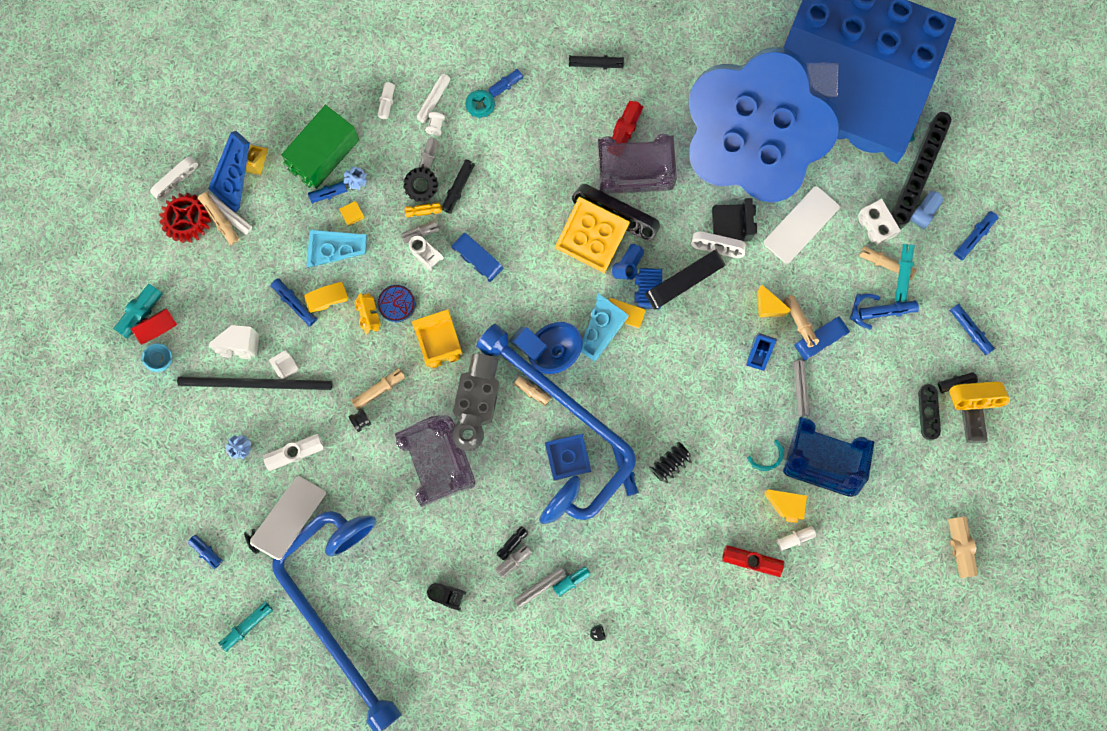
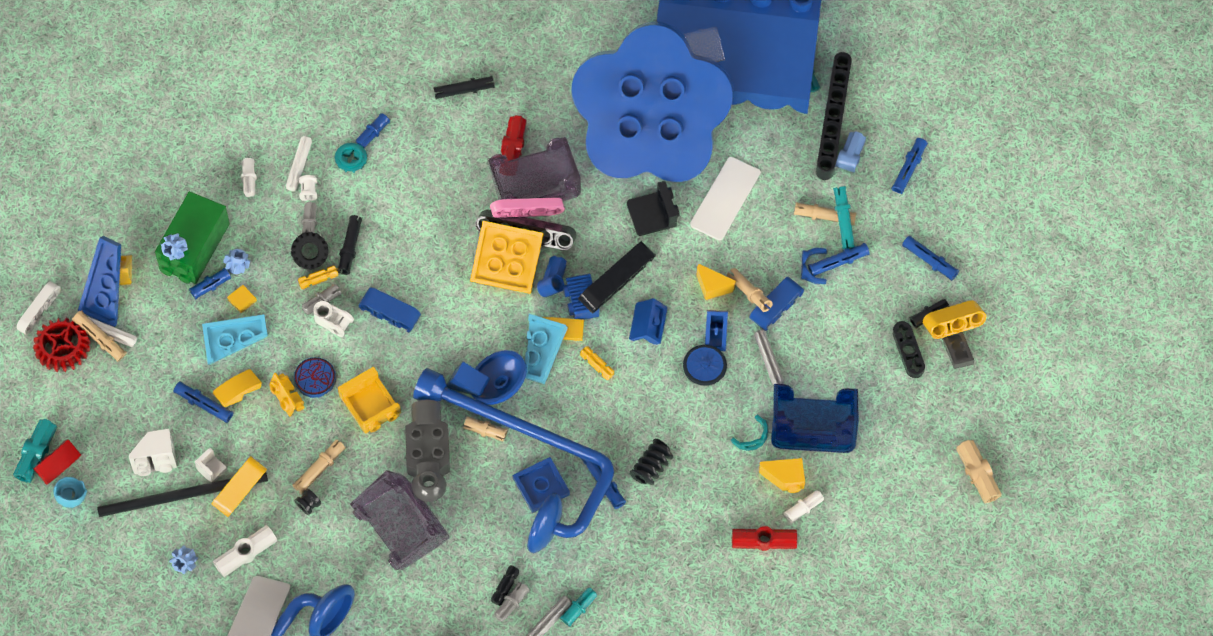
camera: 15 degrees left, 15 degrees down
white beam [691,231,746,258] -> none
white brick [858,199,901,246] -> none
none -> light blue gear [161,233,188,260]
none -> yellow beam [211,456,267,517]
none -> bright pink beam [490,198,565,218]
none -> yellow axle [580,346,614,380]
none -> blue panel [629,298,668,345]
none -> blue wheel [683,345,727,386]

